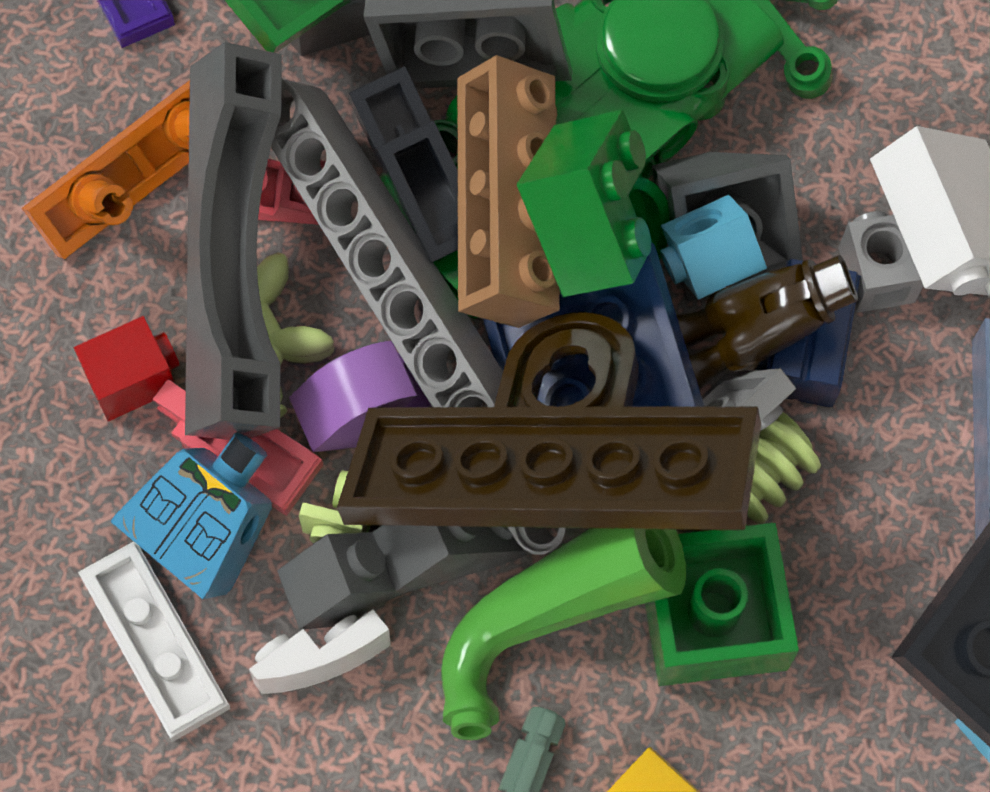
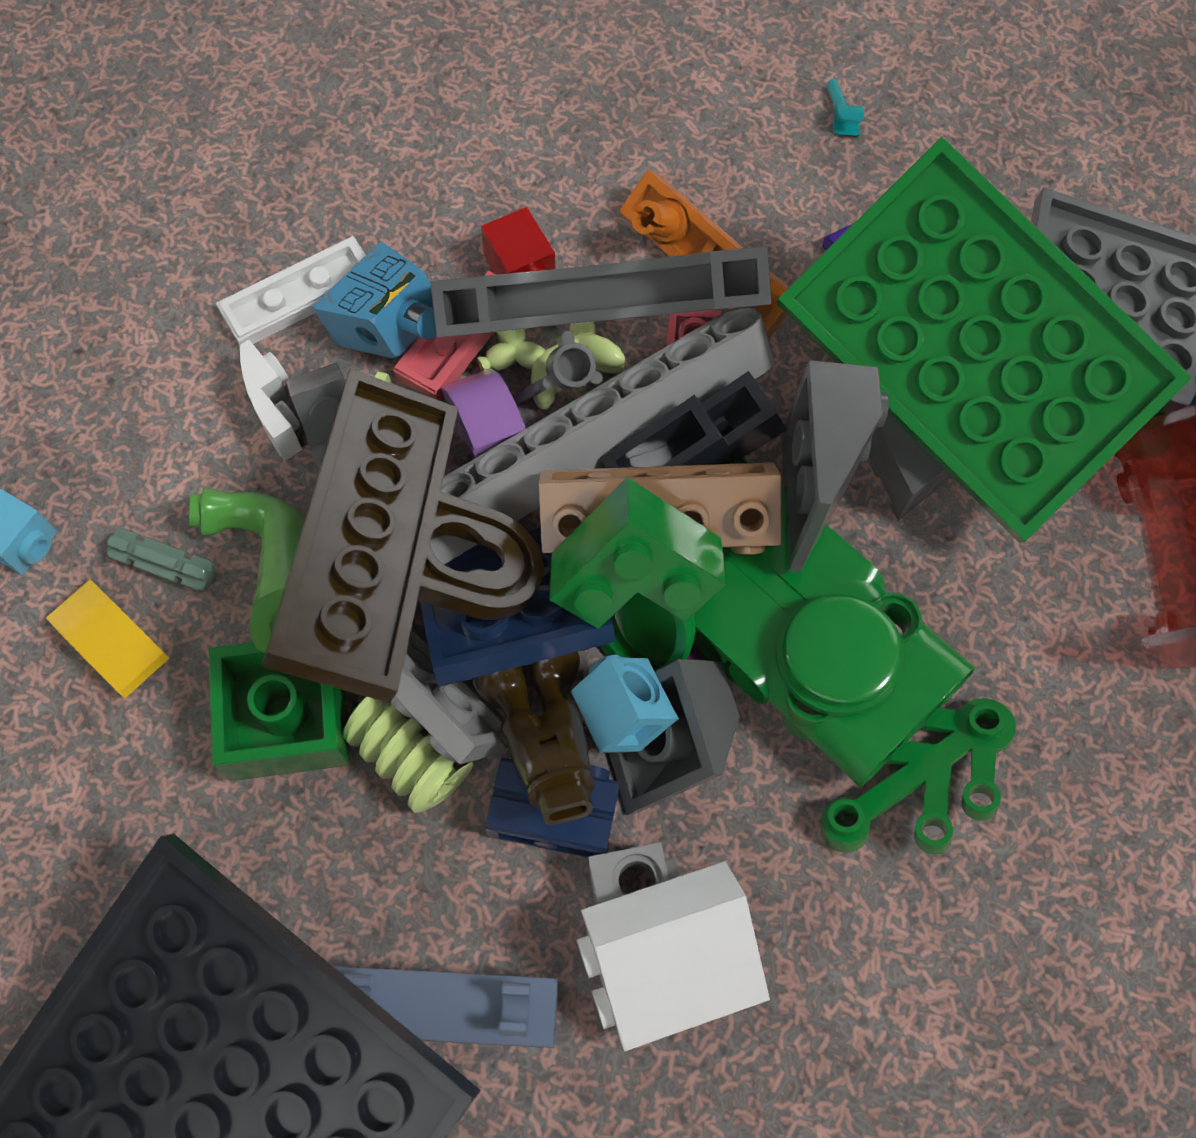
camera: 90 degrees right, 0 degrees up
none -> dark grey plant [512,325,603,404]

